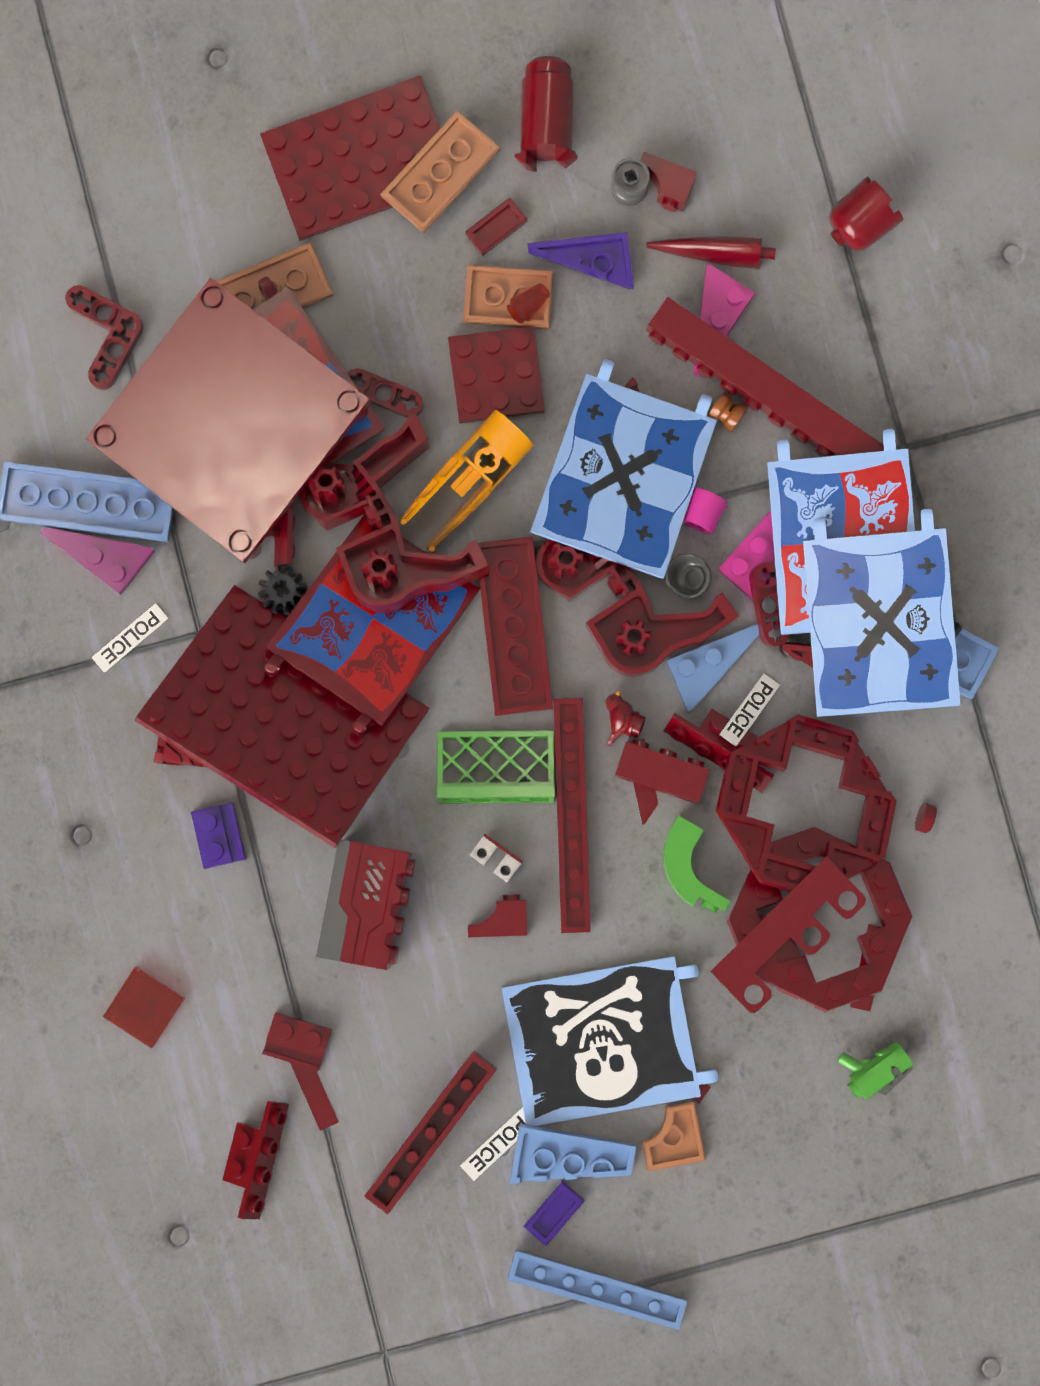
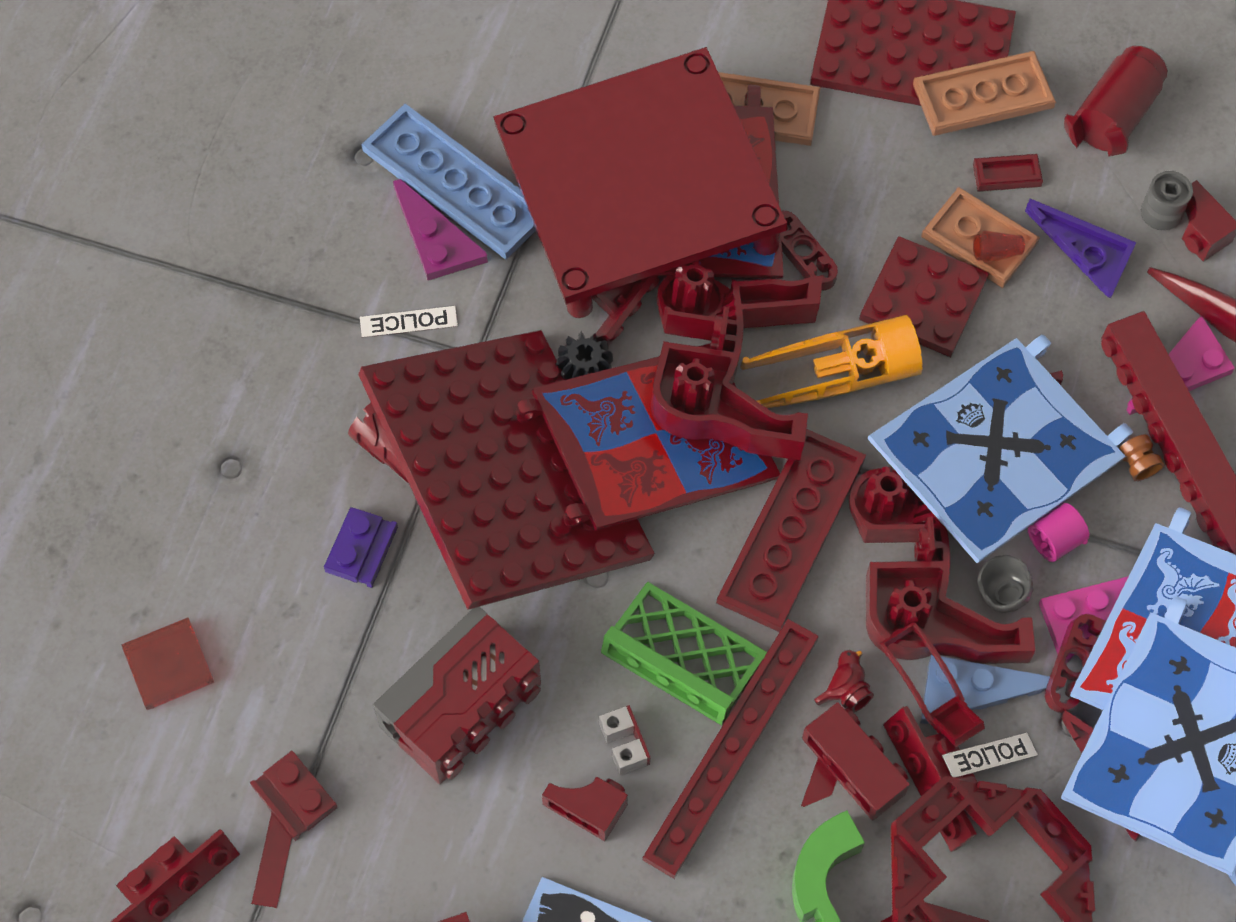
camera: 30 degrees right, 20 degrees down
dark red beam [65,285,143,390] -> none
none -> dark red piece [879,622,985,747]

